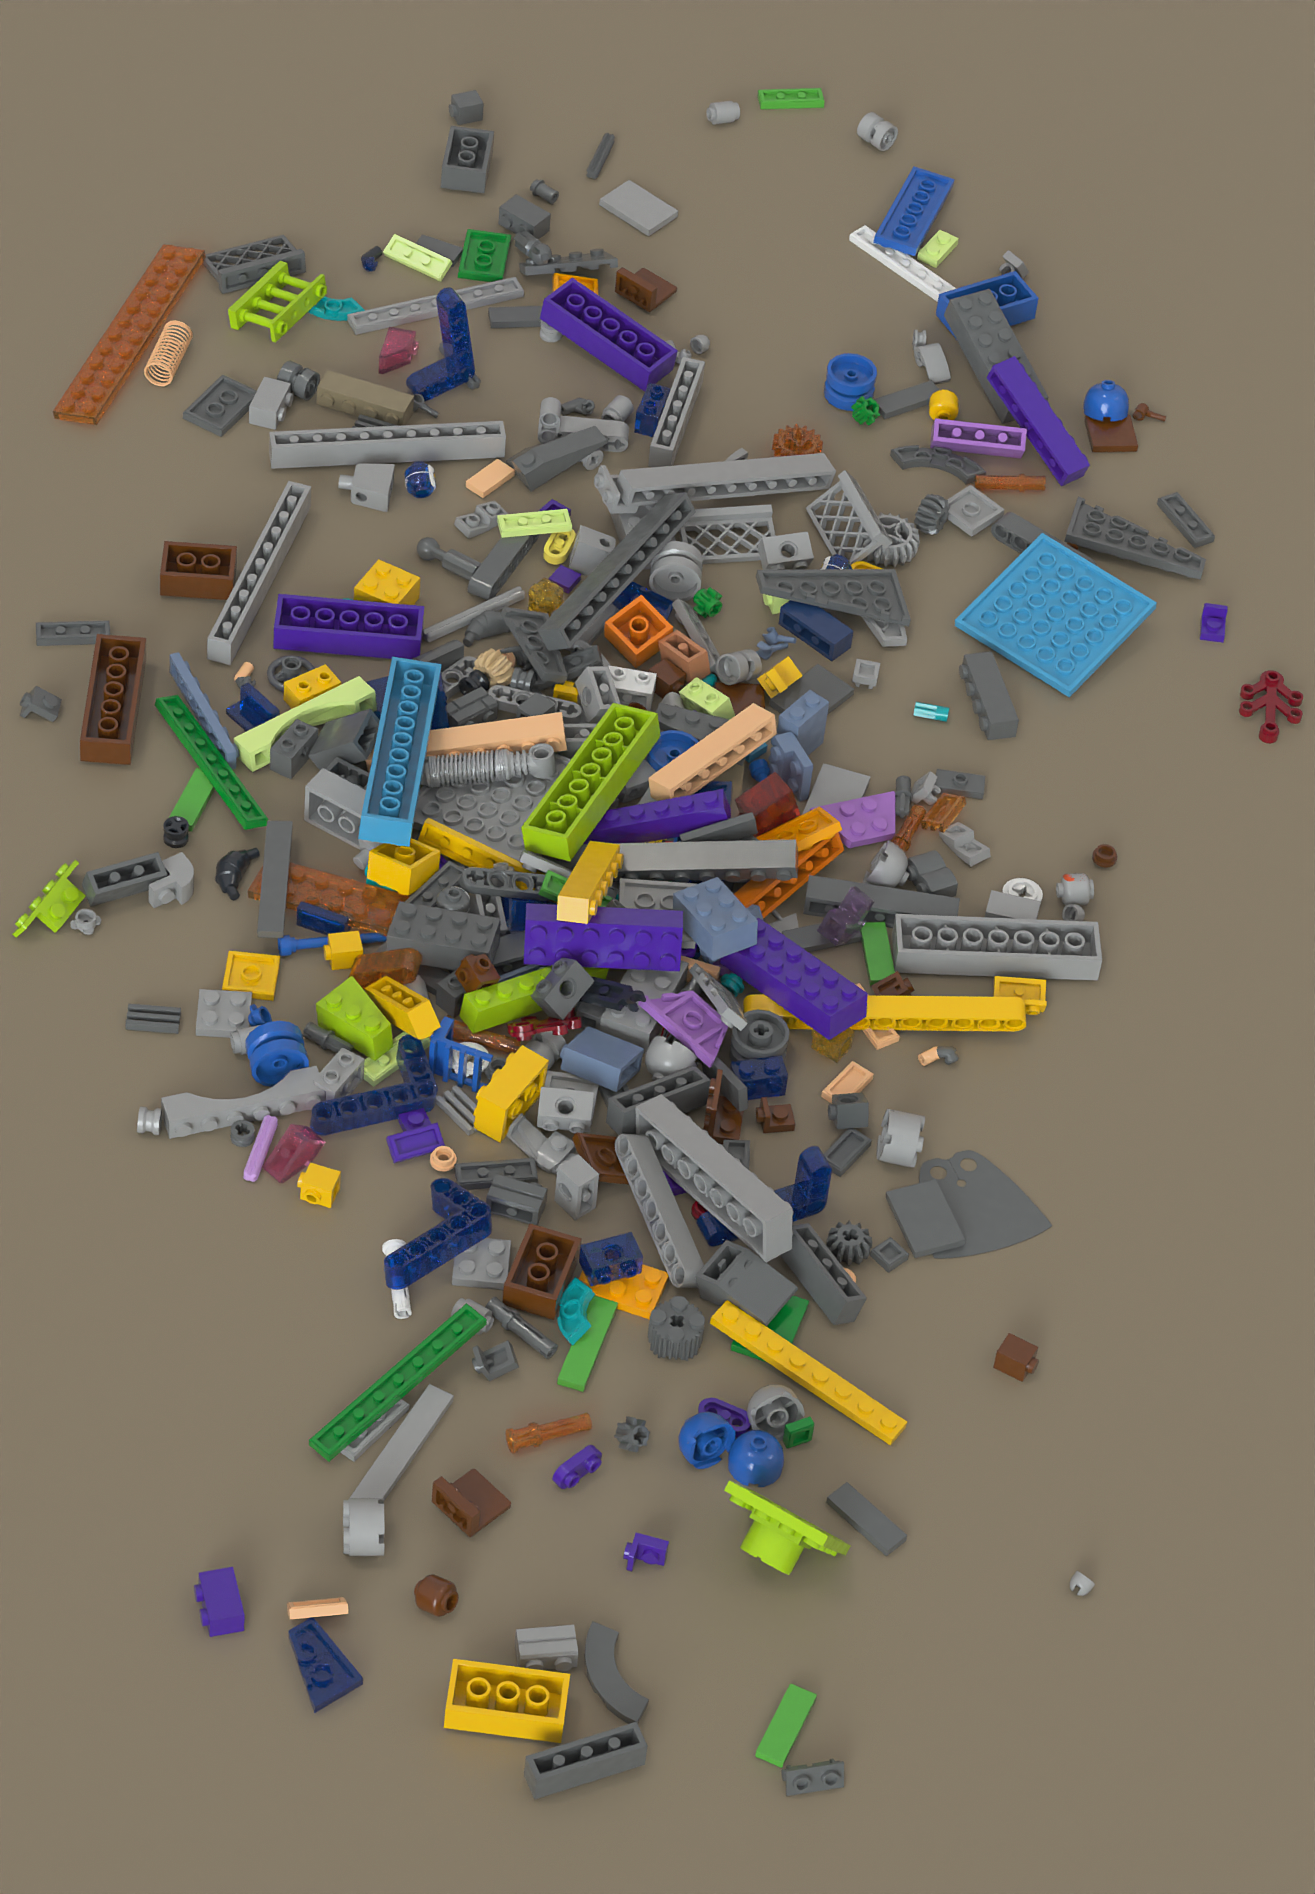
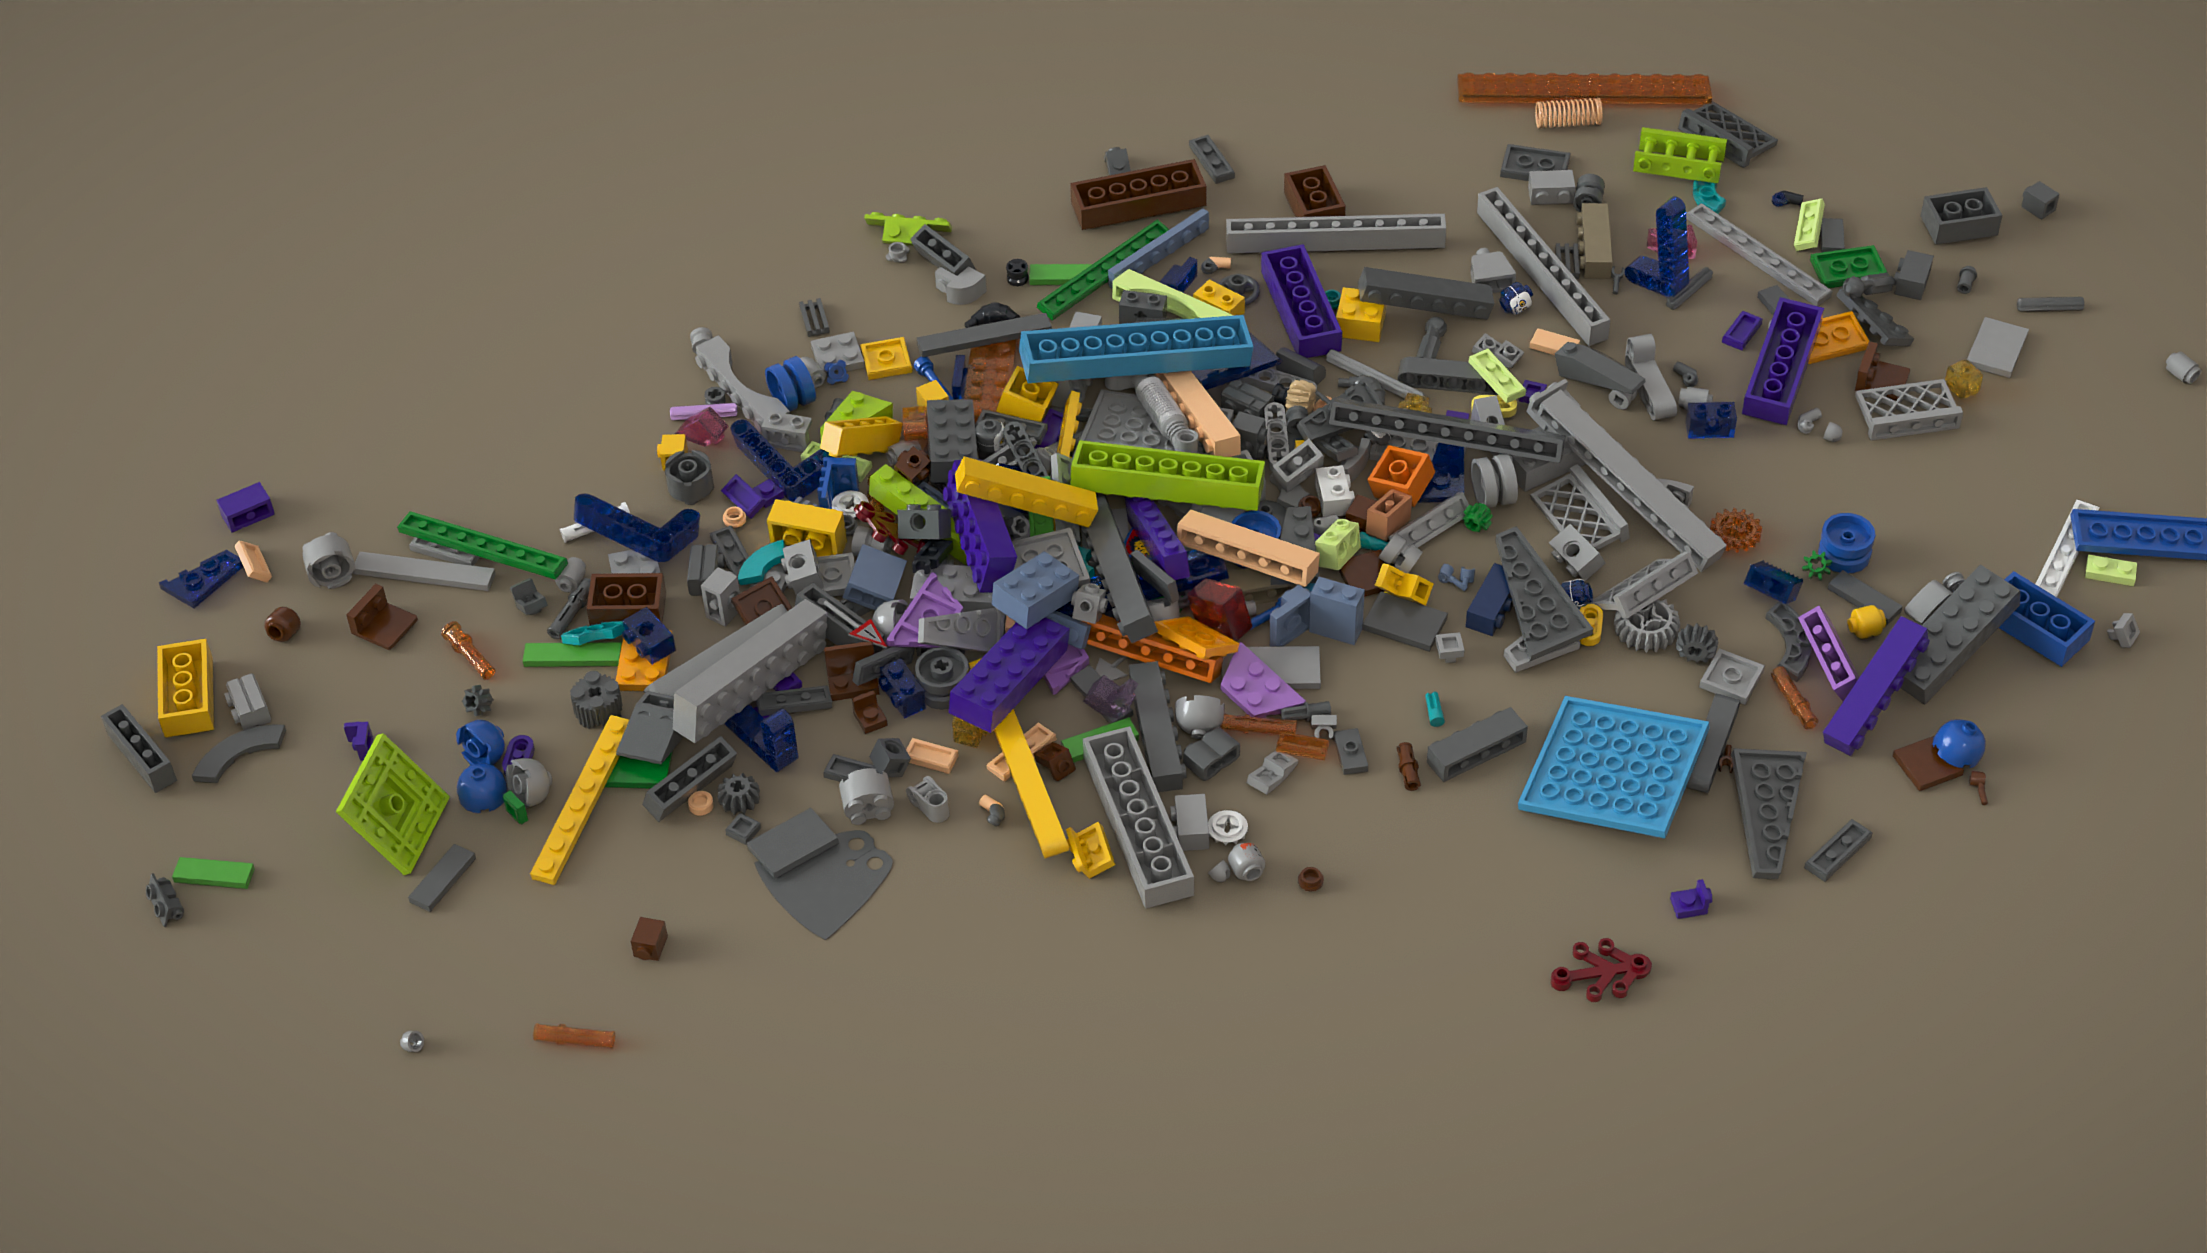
camera: 80 degrees right, 0 degrees up
dark purple plate [552,1445,602,1489] -> none
light grey brick [648,357,705,467] -> none
none -> clear orange pin [533,1023,615,1048]
none -> dark grey brick [665,450,714,505]
none -> teal tile [738,539,786,586]
none -> light grey piece [824,601,887,649]
none -> light grey piece [906,776,950,823]
none -> light grey brick [1071,584,1108,624]
none -> dark grey brick [1358,267,1495,320]
none -> reddish brown pin [1397,742,1421,791]
none -> dark purple tile [1722,311,1763,350]
none -> clear blue brick [1744,560,1803,605]
none -> light grey fence [1855,379,1963,440]
none -> clear yellow brick [1945,359,1983,400]

